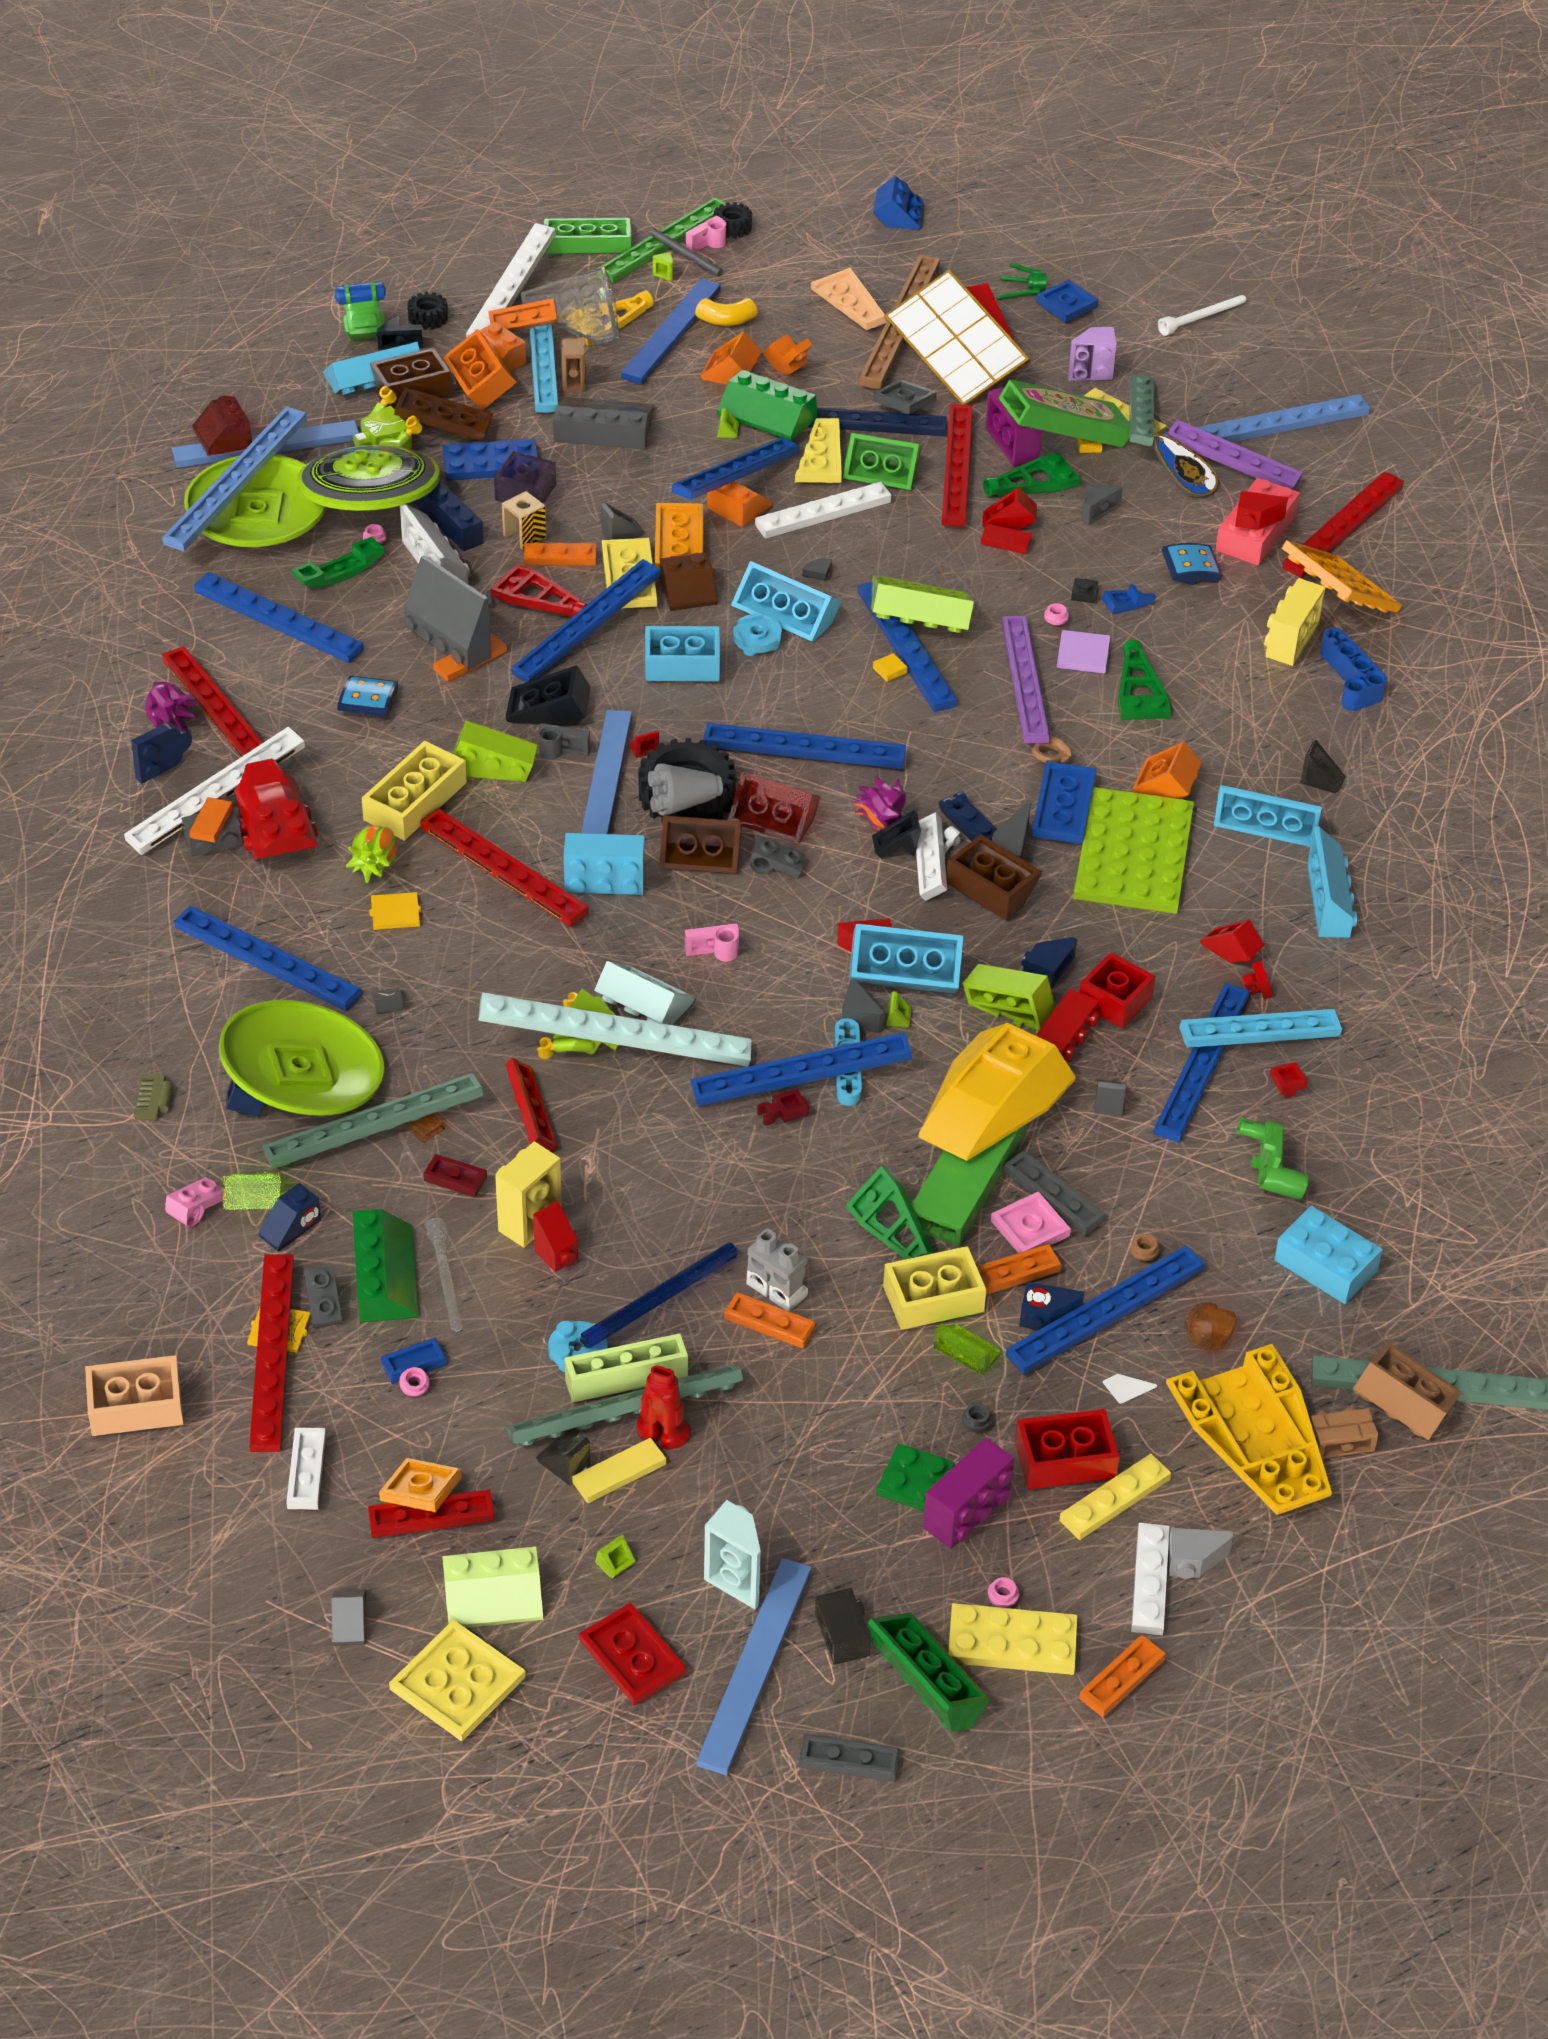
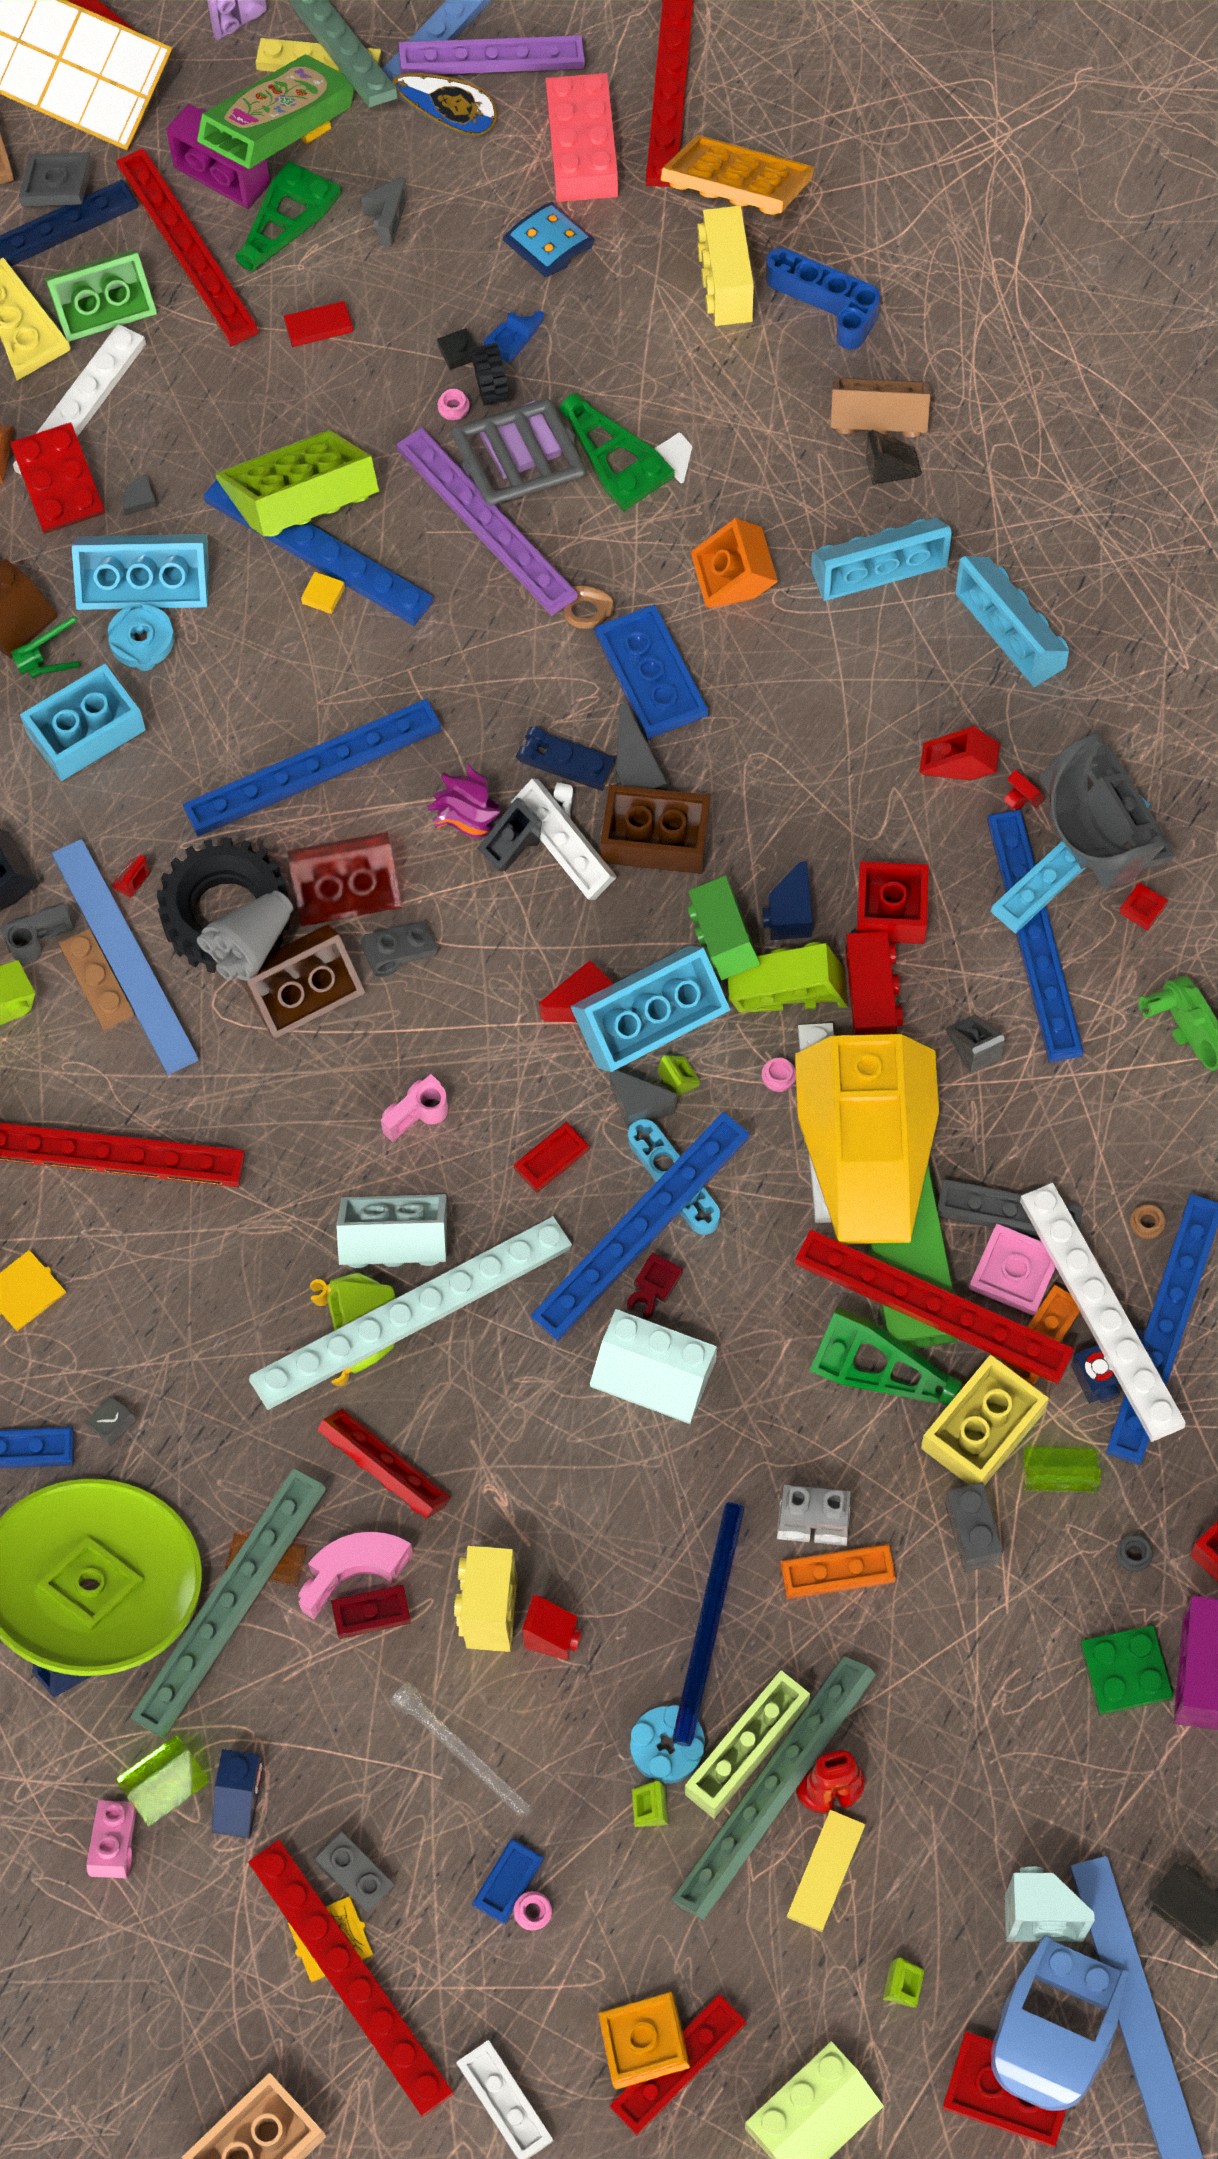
camera: 30 degrees left, 20 degrees up
green slope [353,1209,418,1323] -> none
clear smoke slope [536,1437,591,1486] -> none
medium azure brick [564,833,645,895] -> none
red slope [982,487,1037,530] -> none
lime plate [1073,787,1194,914] -> none
red slope [1235,491,1288,530] -> none
none -> red plate [10,422,105,534]
none -> green plant [10,616,81,678]
none -> medium nougat plate [59,929,134,1031]
none -> bright pink arch [298,1532,413,1619]
none -> dark grey bar [451,399,586,506]
none -> black tyre [471,343,509,405]
none -> red tile [513,1121,590,1193]
none -> light aqua slope [590,1309,717,1424]
none -> lime slope [632,1781,668,1827]
none -> white sticker [654,433,692,483]
none -> bright green brick [687,875,760,980]
none -> bright pink plate [762,1058,796,1092]
none -> red plate [795,1229,1074,1385]
none -> medium nougat slope [830,377,930,437]
none -> dark grey brick [944,1482,1003,1573]
none -> medium blue slope [991,1935,1128,2111]
none -> white plate [1020,1183,1186,1442]
none -> dark grey piece [1039,733,1176,889]

